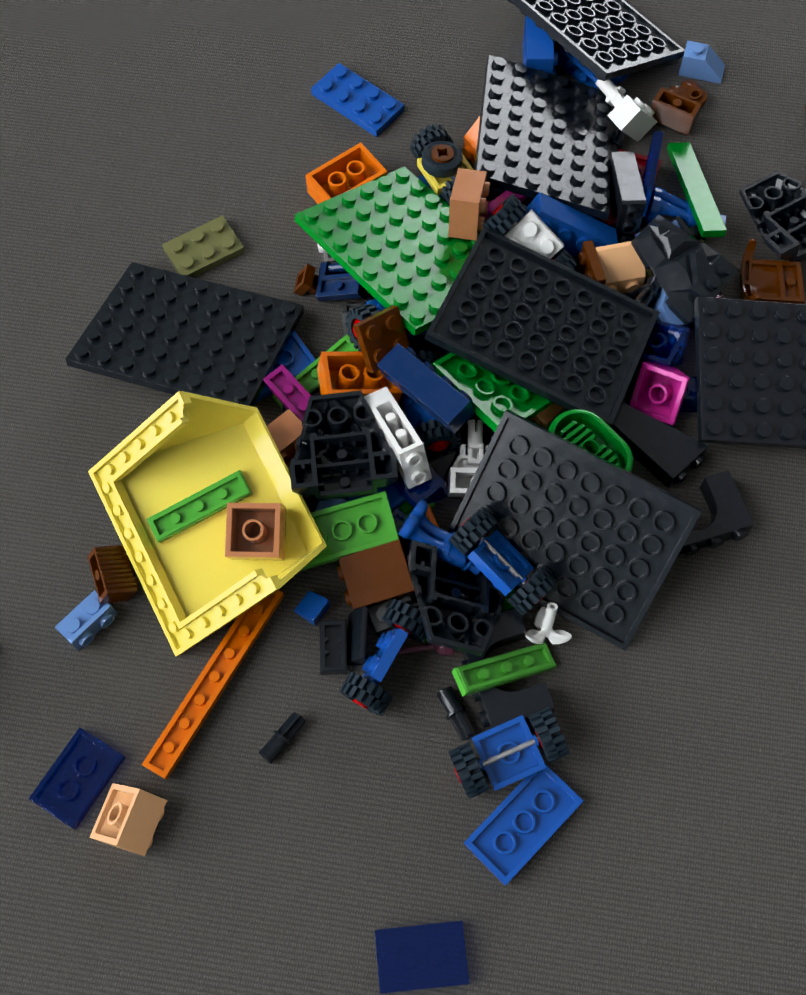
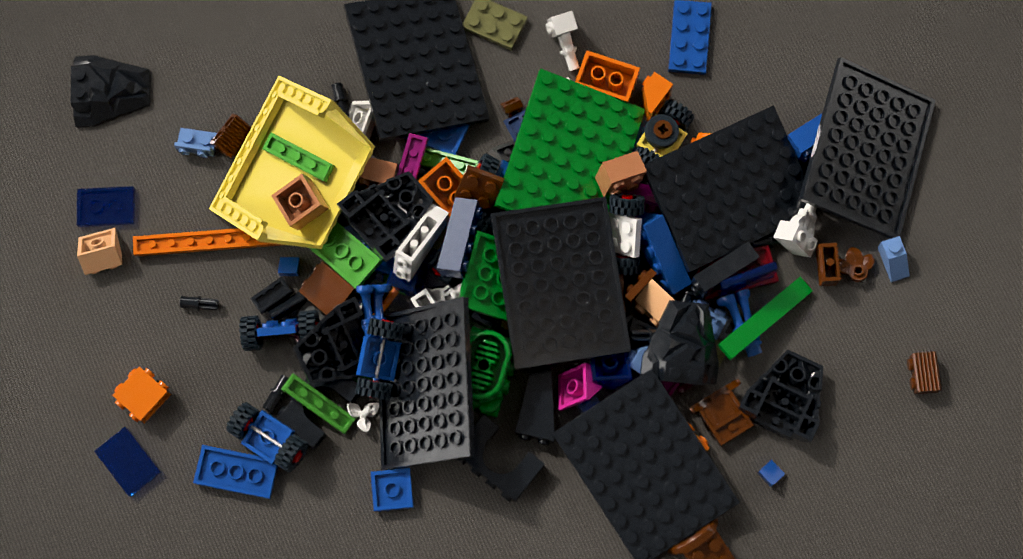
camera: 60 degrees right, 10 degrees up
none -> orange brick [112,367,171,423]
none -> blue plate [371,468,414,512]
none -> white brick [546,11,580,71]
none -> orange slope [641,72,673,122]

